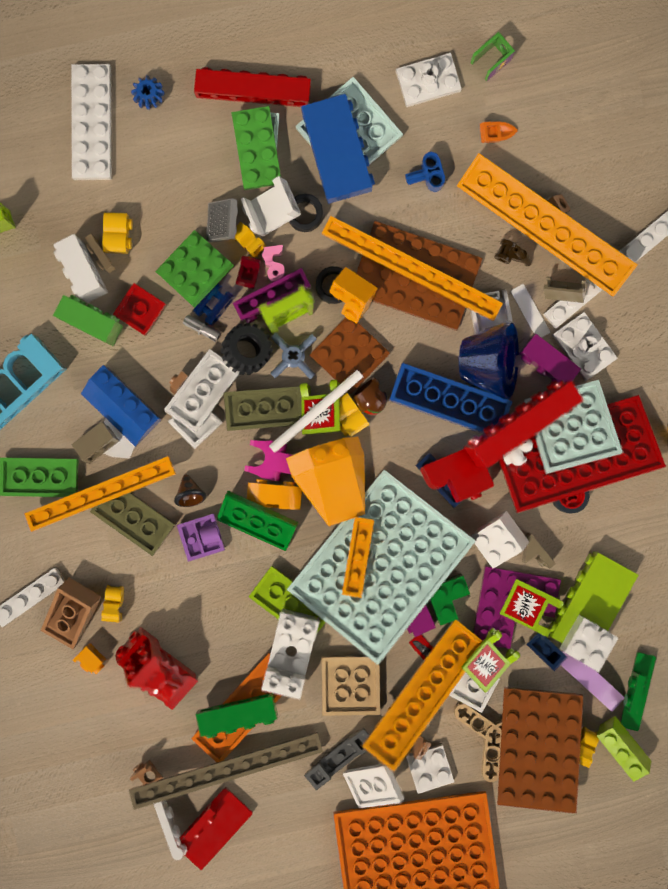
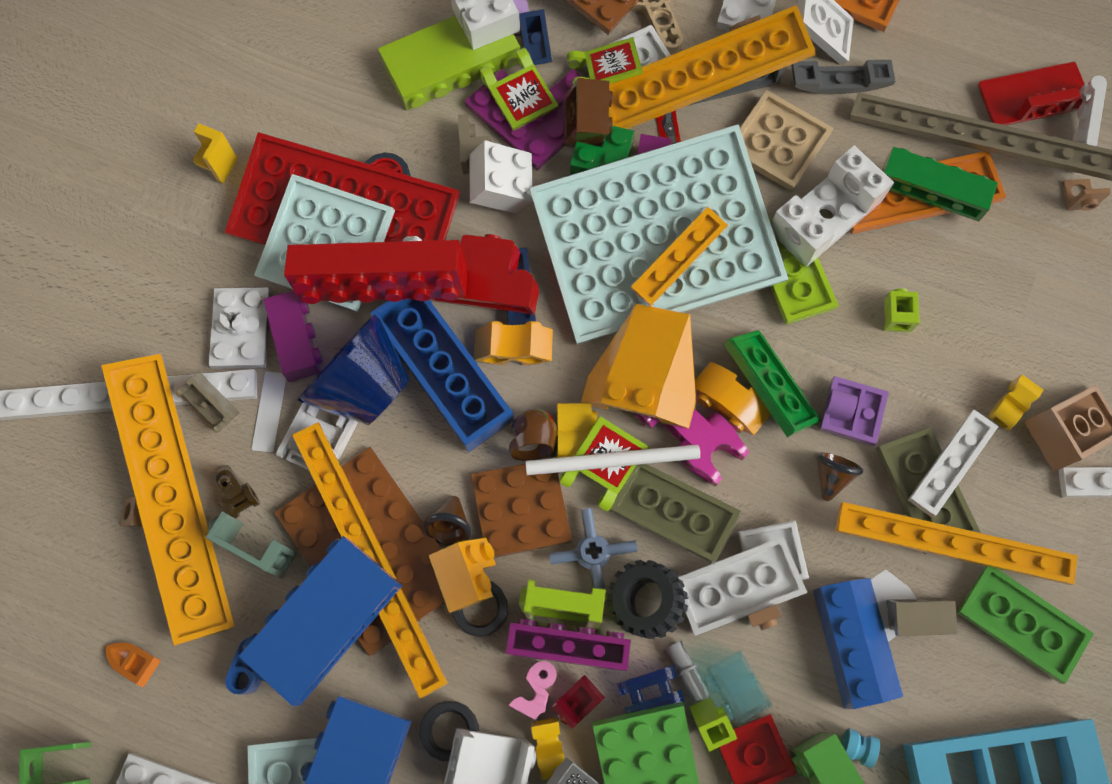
camera: 145 degrees left, 15 degrees down
light orange brick [73,643,106,674] -> none
red brick [115,627,198,710] -> none
none -> sand green panel [206,512,297,578]
none -> blue brick [239,536,403,706]
none -> reddish brown hat [424,496,471,545]
none -> light orange brick [474,321,553,365]
none -> reddish brown brick [564,78,613,147]
none -> lime brick [689,697,737,752]
none -> clear light blue brick [705,650,772,724]
none -> medium azure wheel [841,728,880,769]
none -> lime brick [883,288,920,332]
none -> white plate [908,410,998,518]

